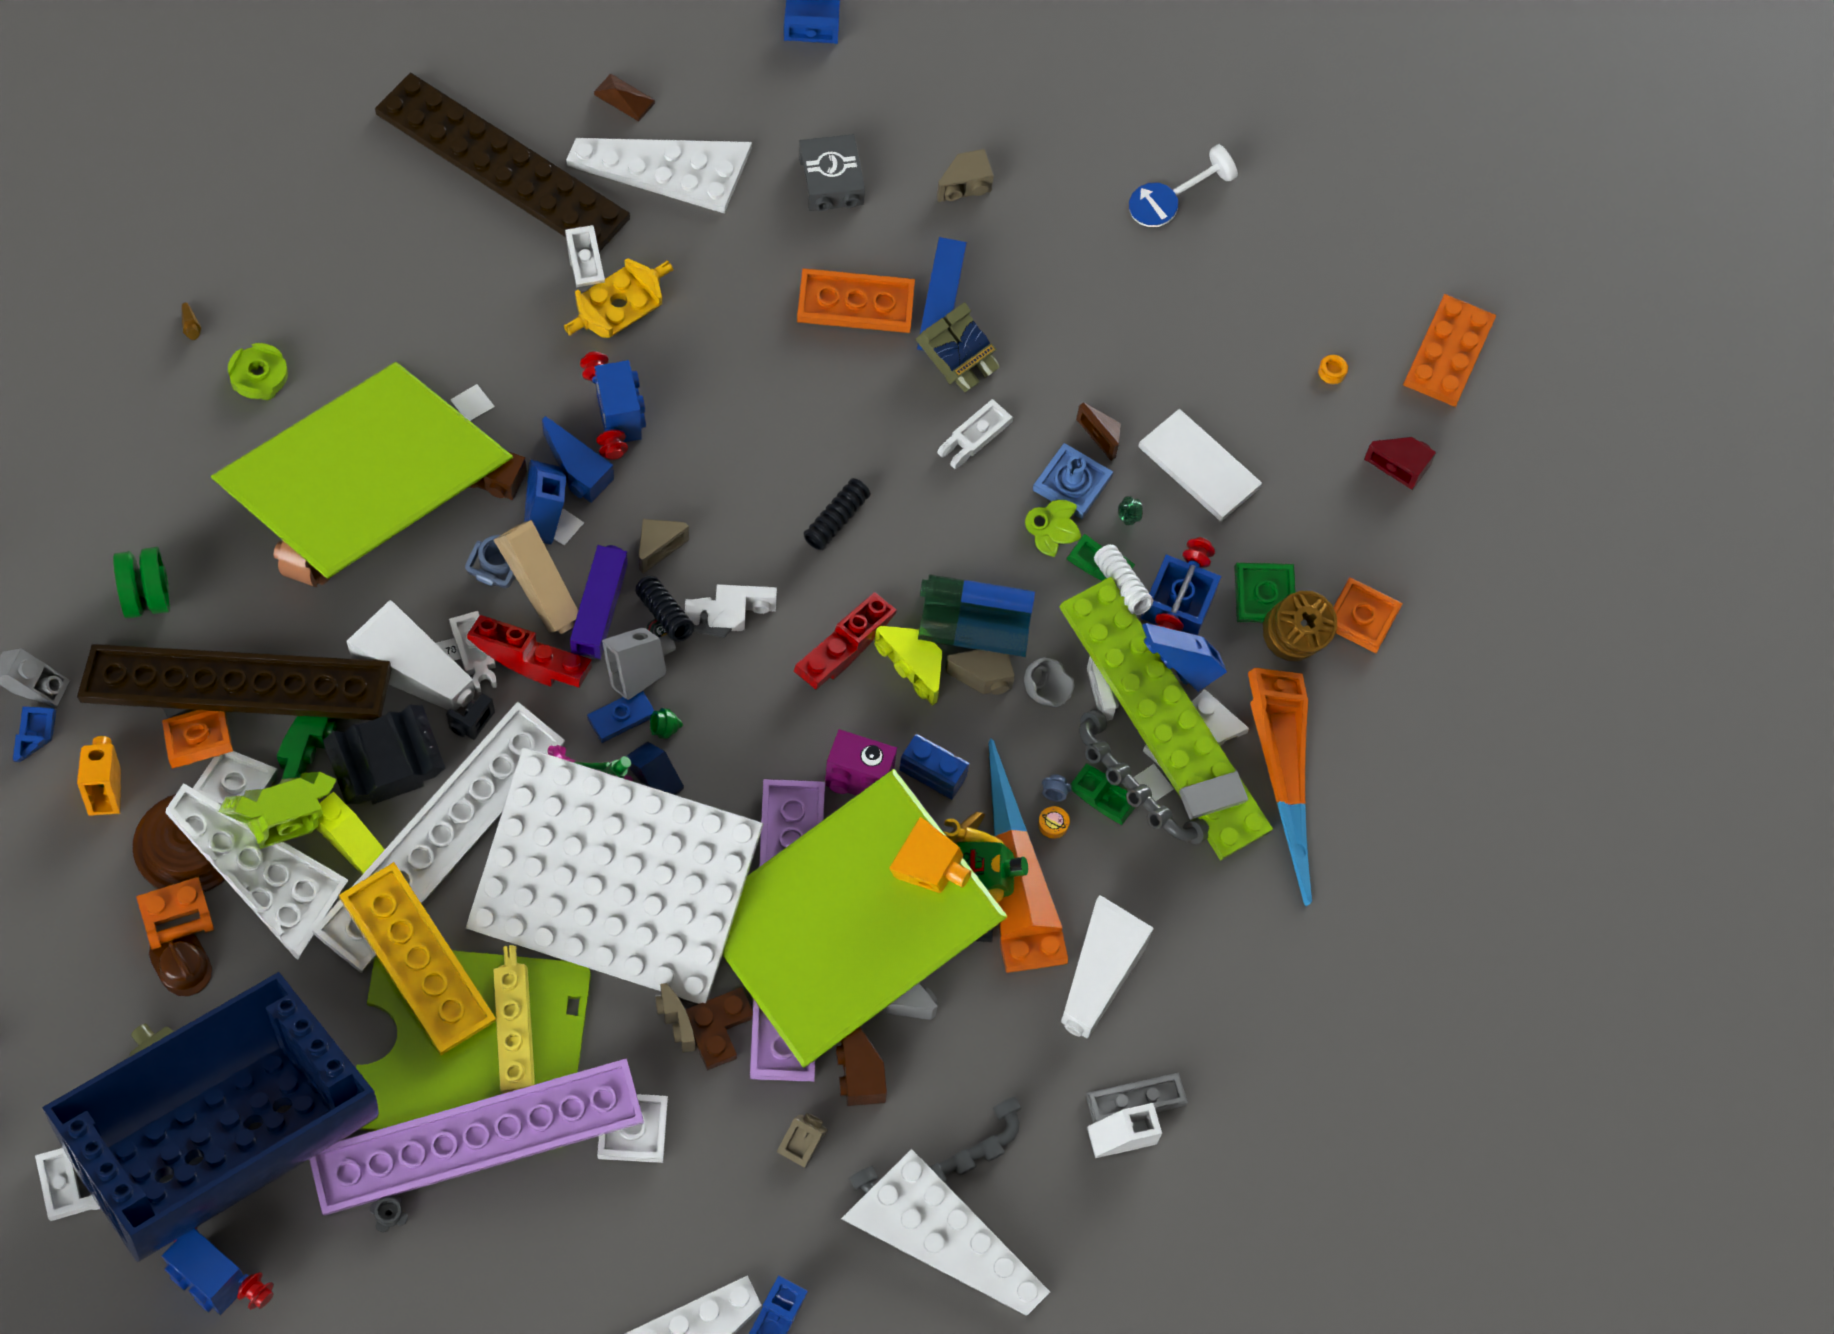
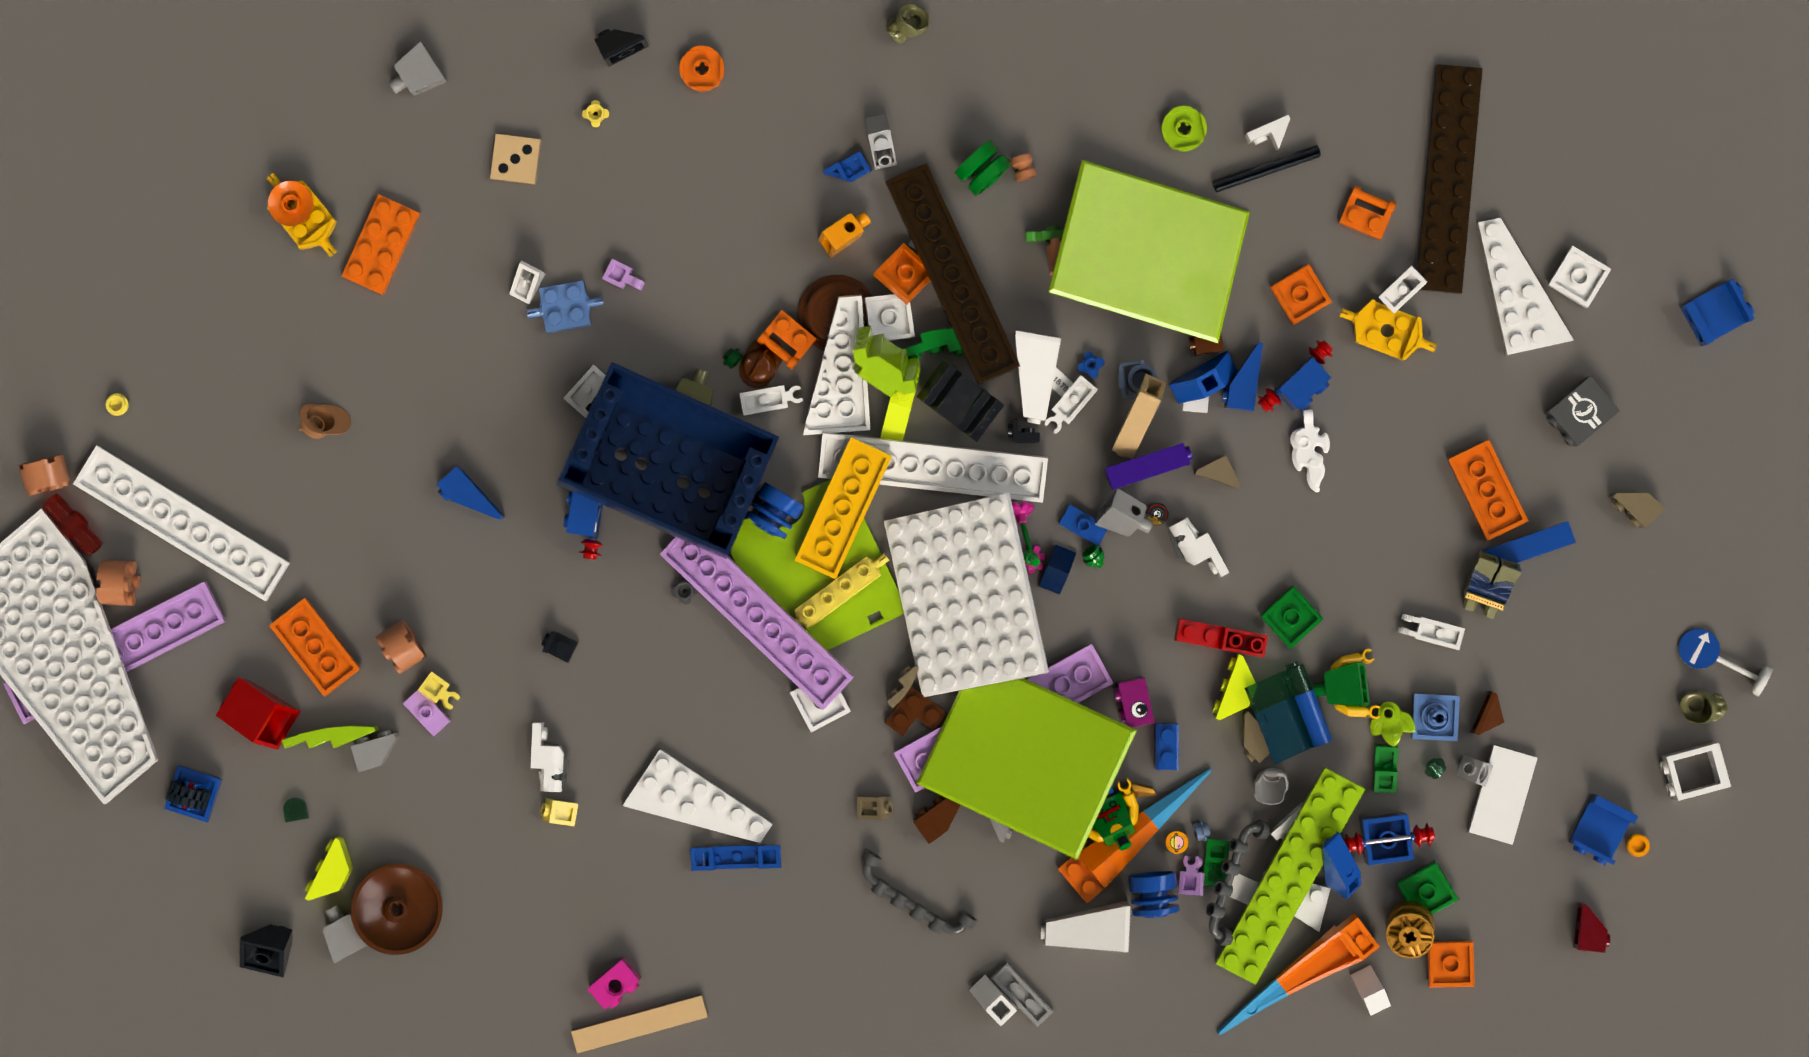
camera: 70 degrees right, 25 degrees up
pearl gold bar [181,302,201,340] -> none
white sticker [450,384,495,421] -> none
red slope [467,615,592,688] -> none
reddish brown slope [594,74,655,121] -> none
black piece [635,575,694,642] -> none
black piece [803,478,871,550] -> none
white wing [841,1149,1050,1316] -> none
light orange torso [889,817,972,893] -> none
white piece [1094,545,1153,615] -> none
light grey tile [1179,771,1248,820] -> none
orange plate [1403,294,1496,407] -> none
none -> dark green plate [722,348,743,369]
none -> white plate [739,385,803,416]
none -> blue wheel [746,482,805,539]
none -> nougat wheel [1010,153,1037,182]
none -> bright green plate [1025,226,1064,242]
none -> blue plate [1078,352,1105,378]
none -> blue wheel [1128,871,1180,918]
none -> lavender plate [1178,856,1204,896]
none -> black axle [1212,145,1321,192]
none -> white slope [1245,115,1290,151]
none -> green plate [1259,585,1324,649]
none -> orange plate [1269,263,1332,326]
none -> white piece [1290,409,1330,492]
none -> green torso [1314,649,1380,719]
none -> orange plate [1338,185,1397,240]
none -> white slope [1350,965,1391,1016]
none -> light grey brick [1456,755,1493,787]
none -> white plate [1548,246,1611,308]
none -> blue panel [1568,794,1638,865]
none -> white window [1660,741,1731,801]
none -> olive hair [1680,690,1728,724]

